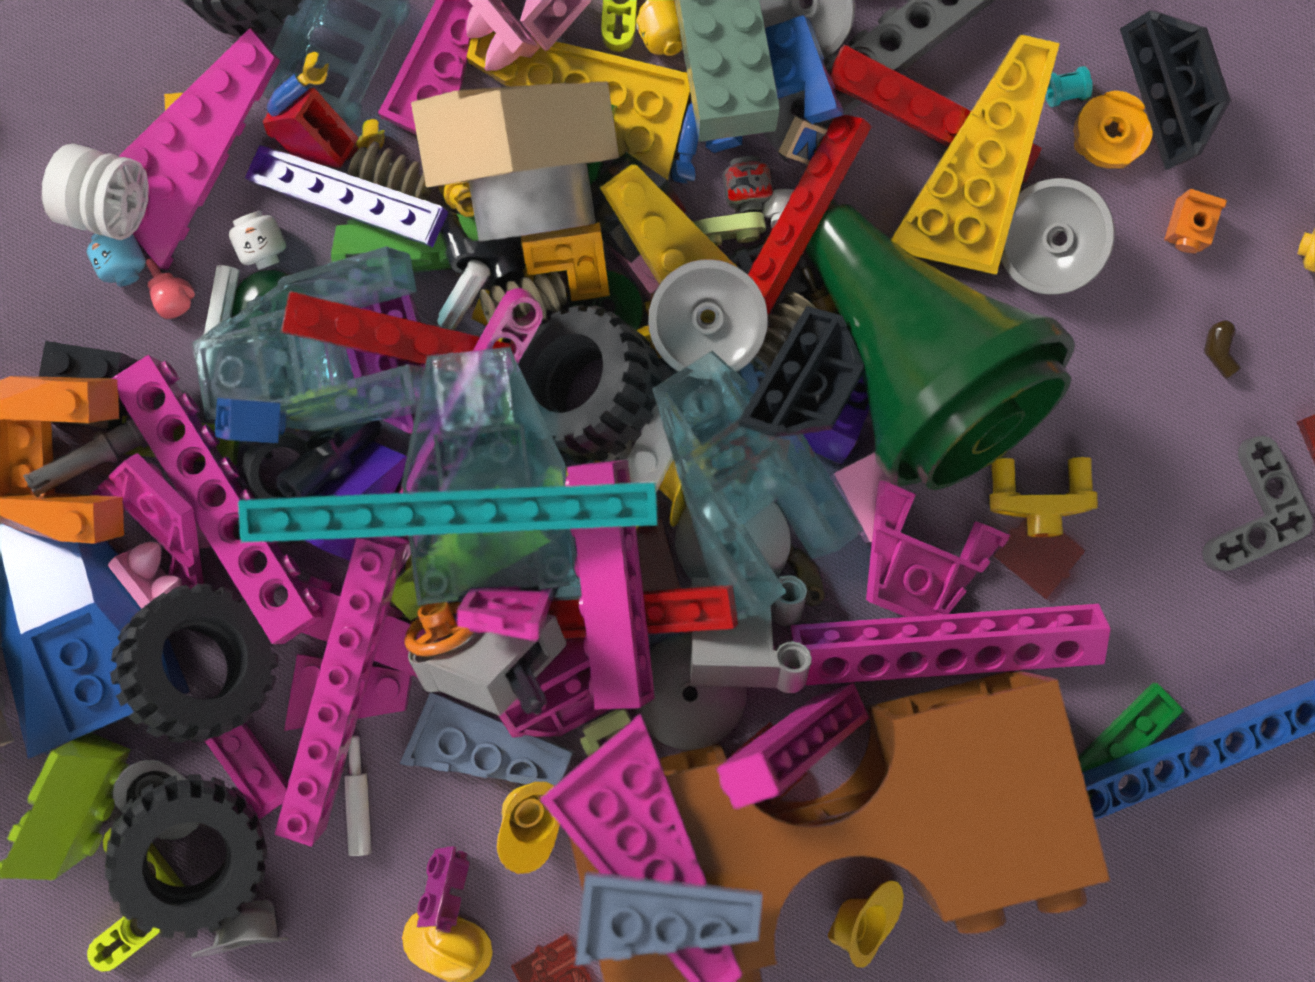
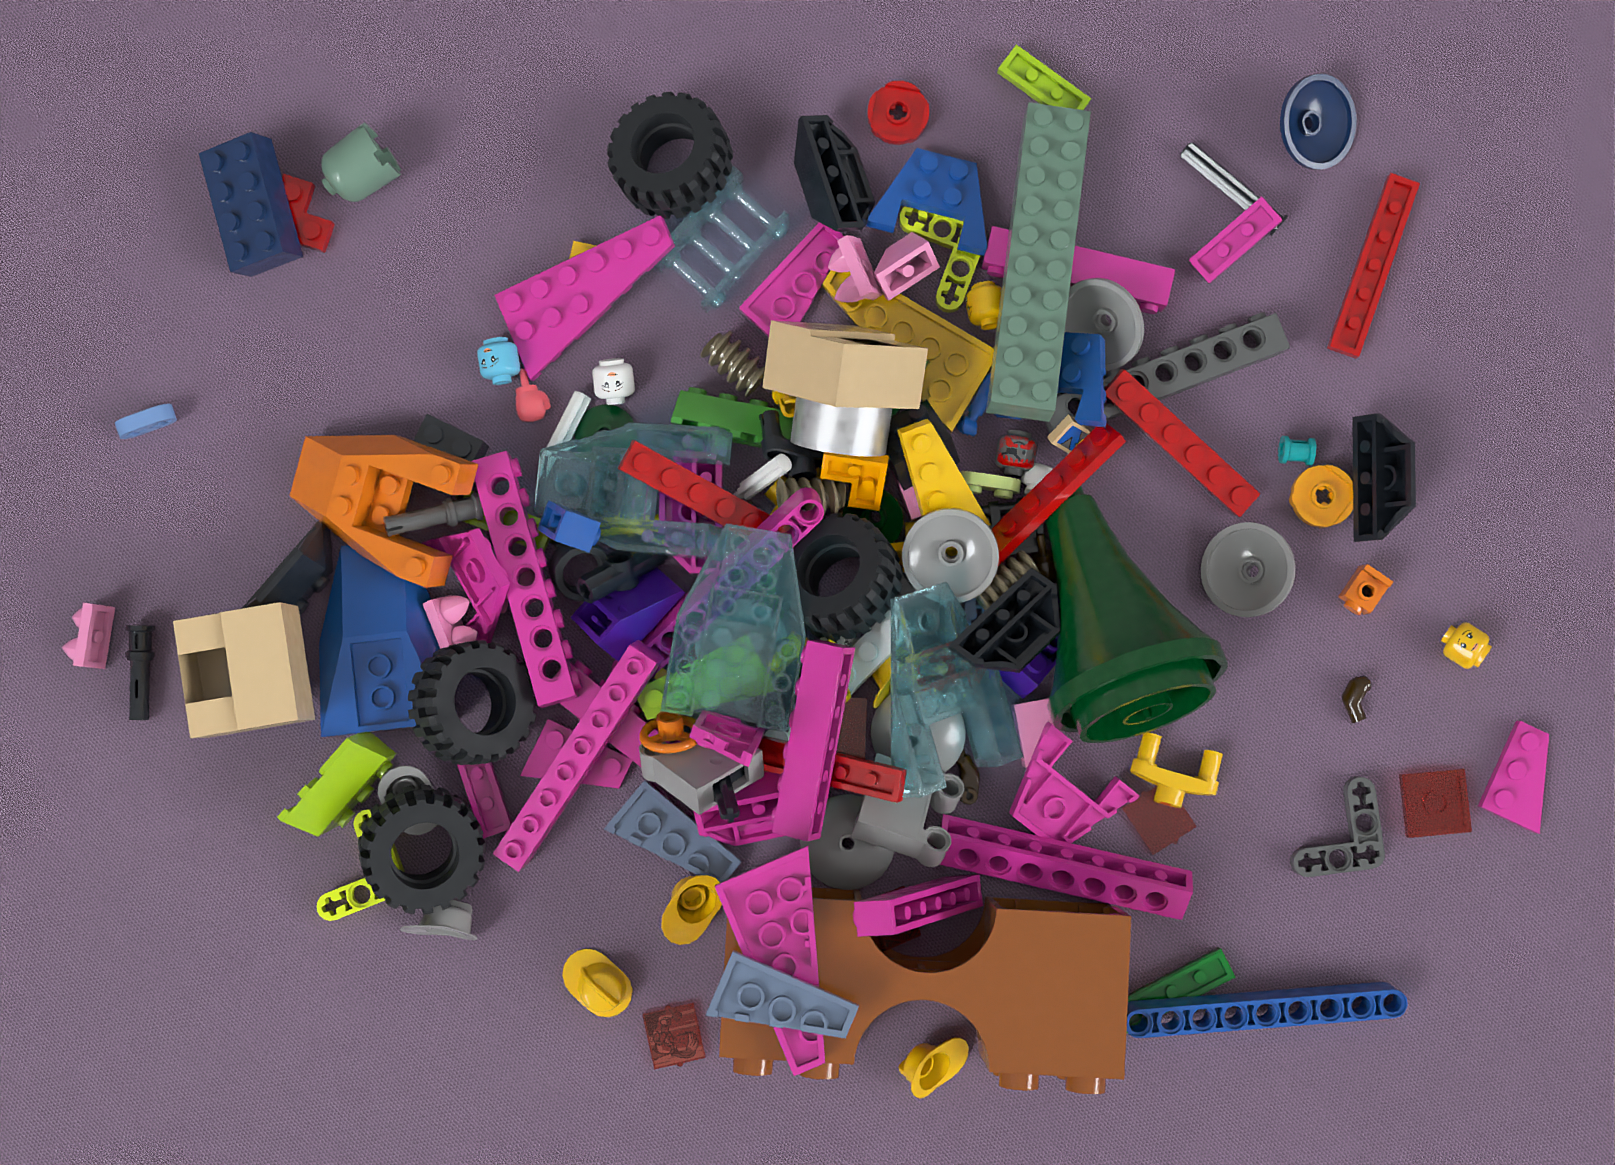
camera: 20 degrees right, 0 degrees up
white wheel [42,143,149,240] -> none
teal plate [238,482,658,543] -> none
tile [245,145,448,248] -> none
red torso [263,52,385,168] -> none
white axle [344,736,372,856] -> none
magenta hinge [416,846,470,933] -> none
yellowish green bracket [580,708,632,757] -> none
yellow wing [891,35,1060,275] -> none

